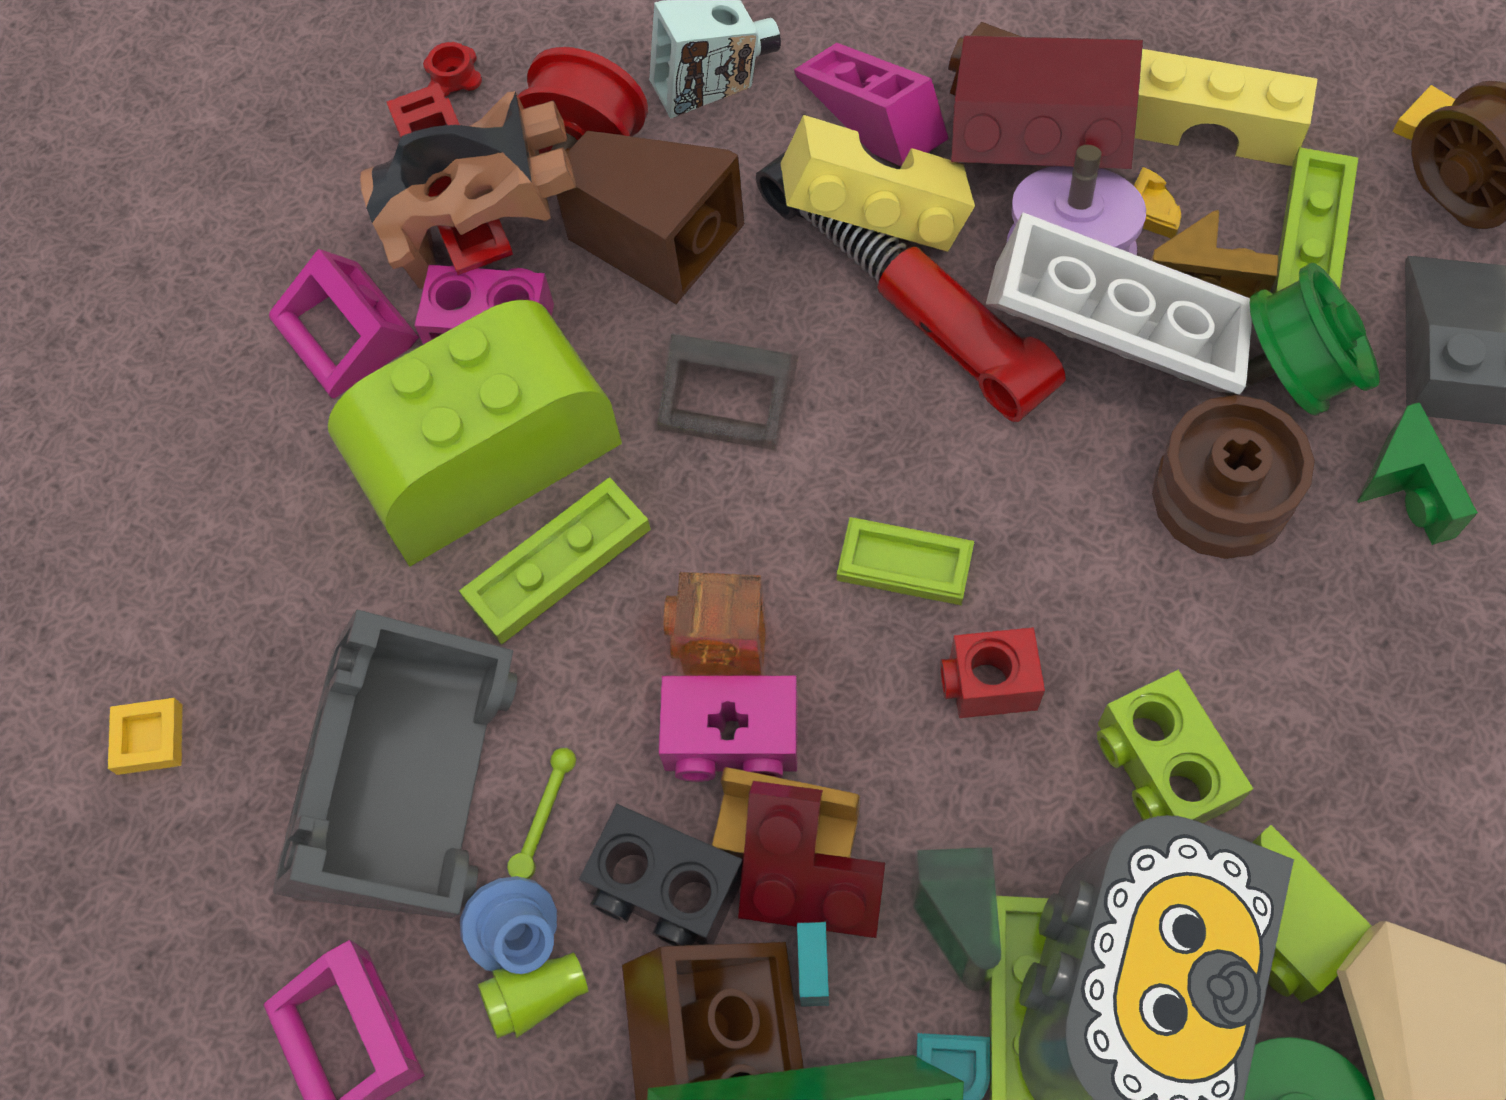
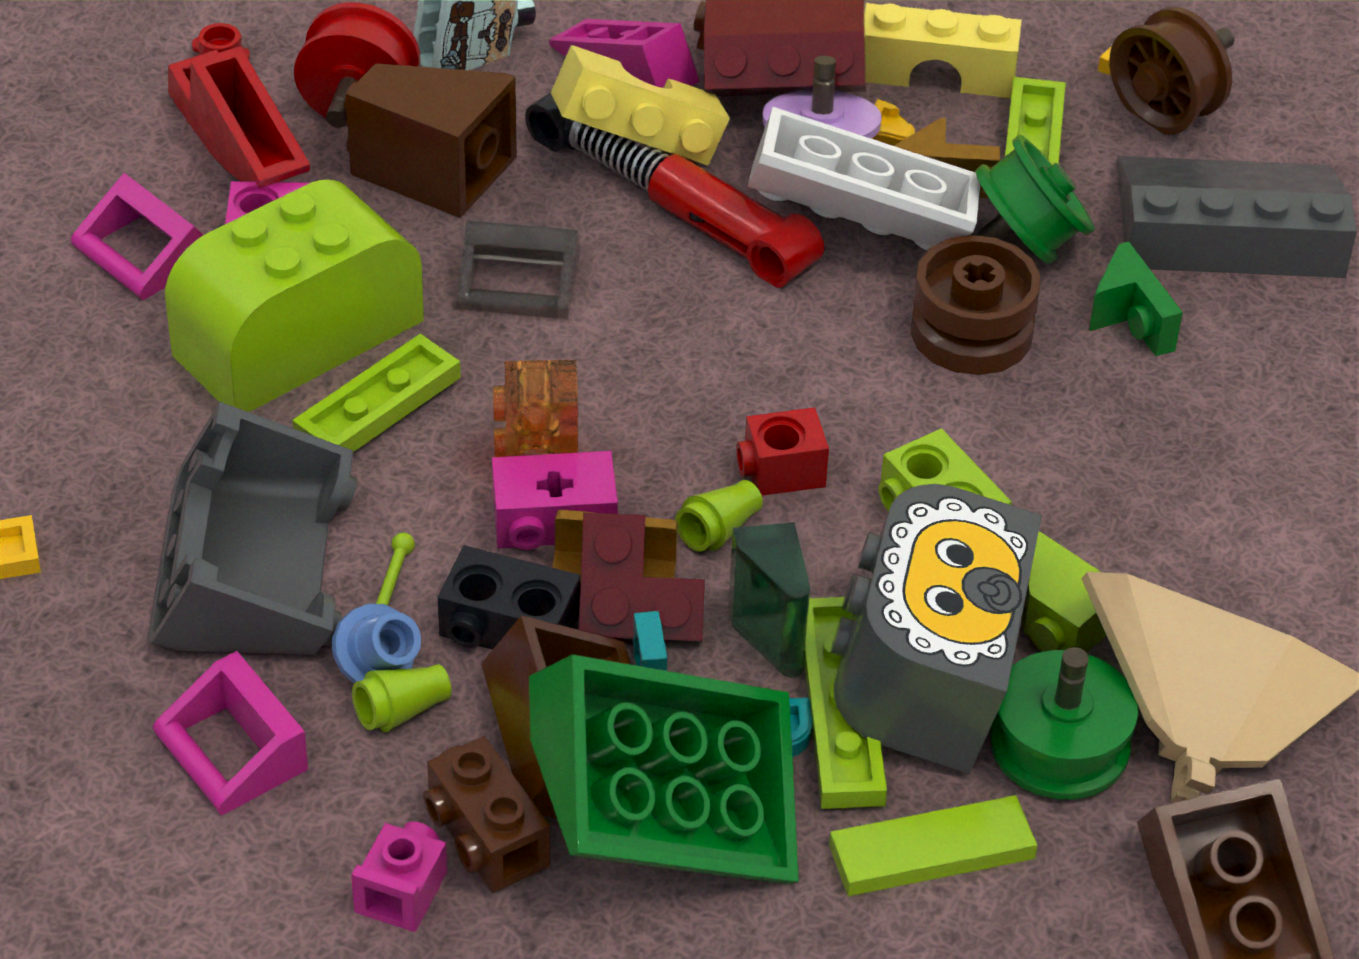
camera: 15 degrees left, 20 degrees down
nougat hips [360,91,576,289] -> none
lime tile [837,517,974,606] -> none
none -> lime cone [675,480,763,552]

